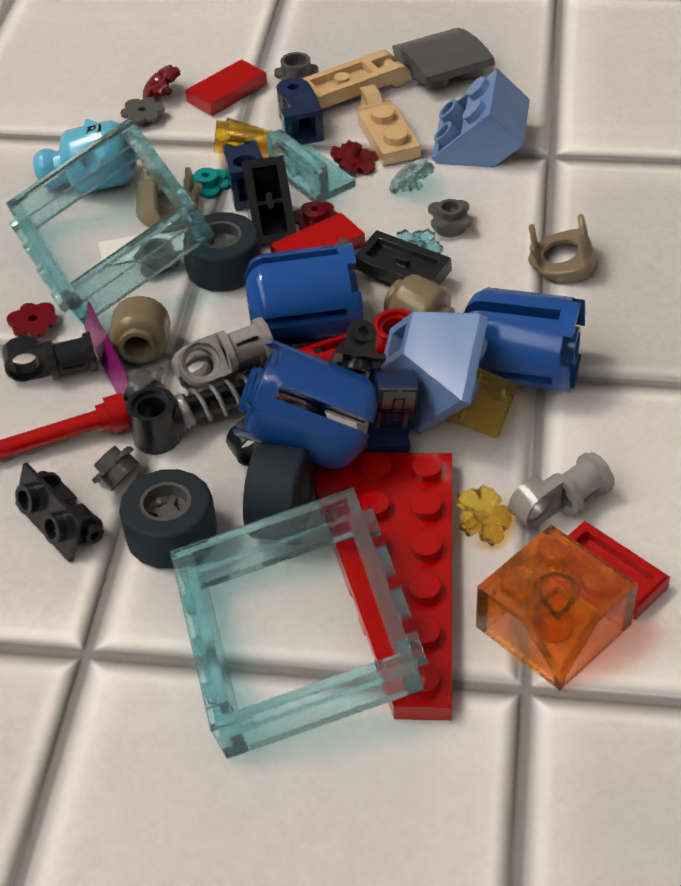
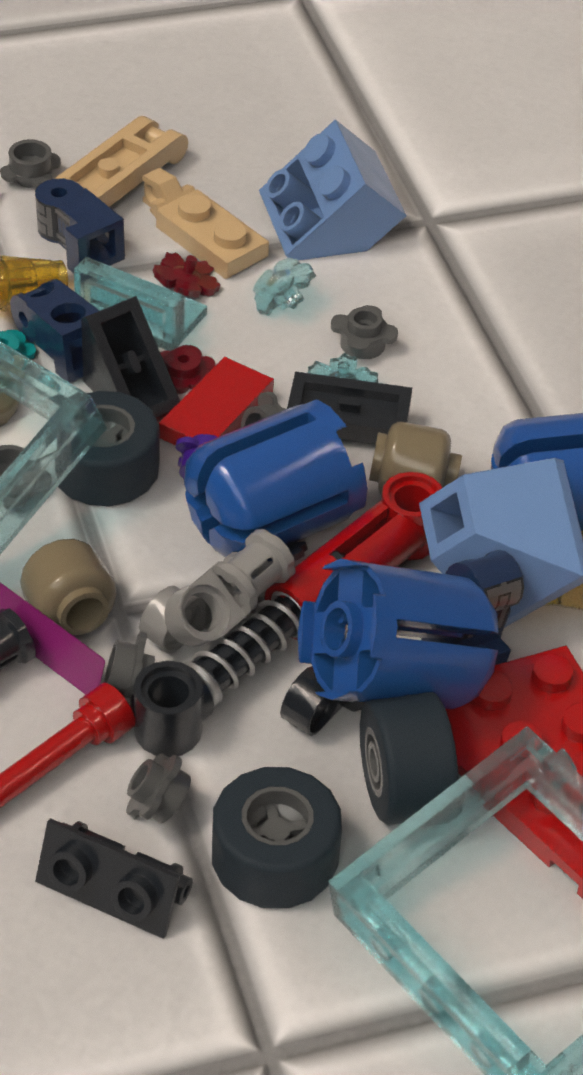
camera: 30 degrees left, 0 degrees up
black hinge [329,319,386,378] -> none
dark grey slope [392,27,495,88] -> none
dark tan piece [528,214,598,283] -> none

